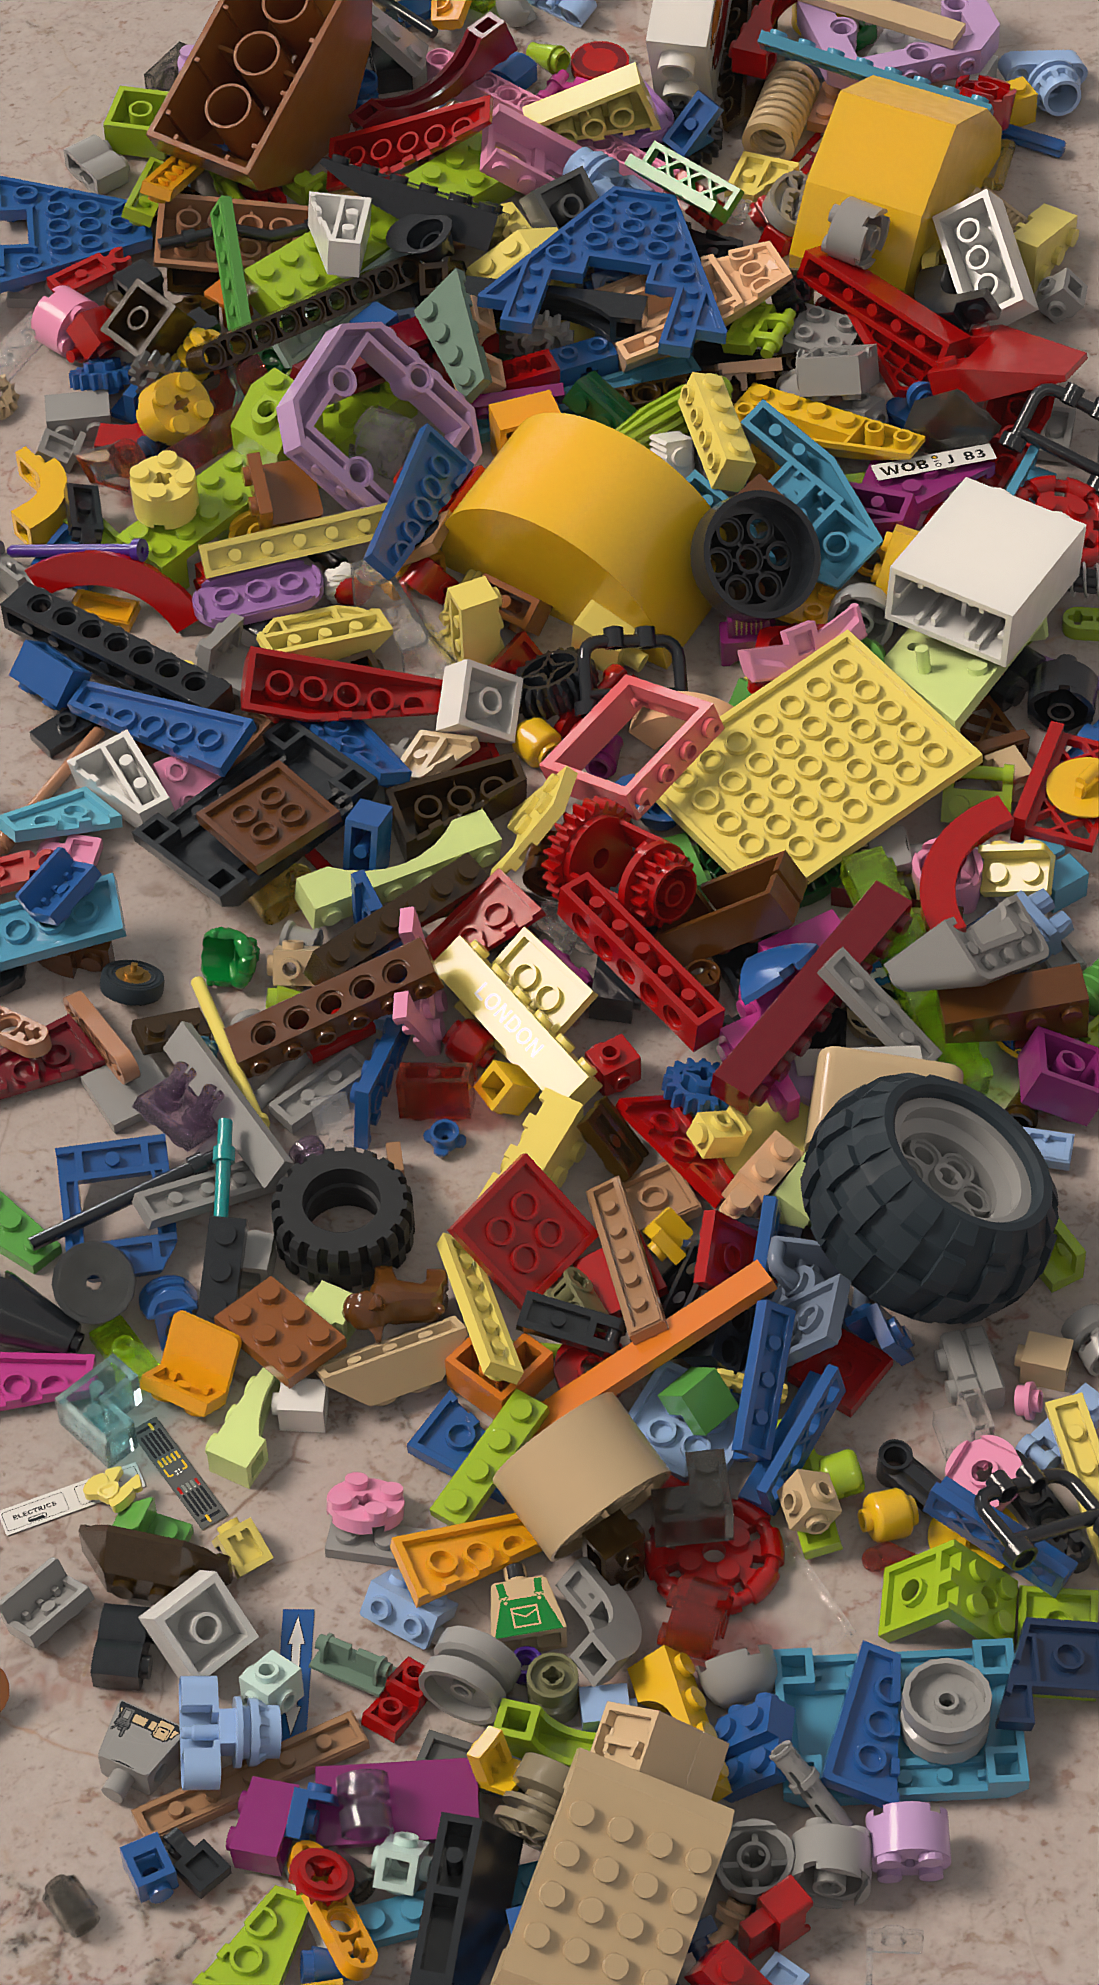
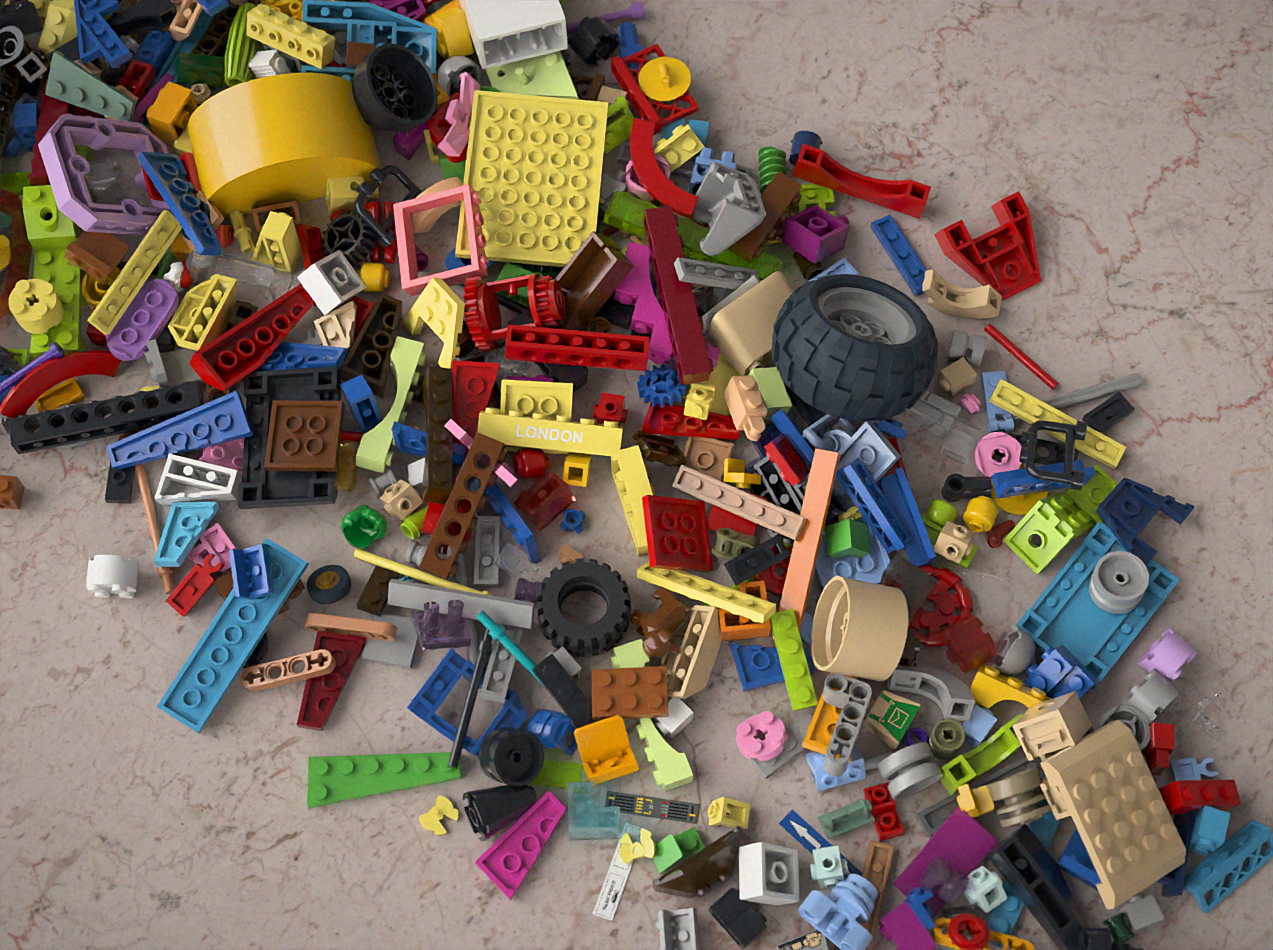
camera: 50 degrees left, 15 degrees up
blue brick [9,639,93,711] -> none
blue brick [740,943,819,1005] -> none
light grey pin [769,1740,855,1826] -> none
blue wing [820,1640,901,1808] -> none
none -> light grey beam [823,673,872,776]

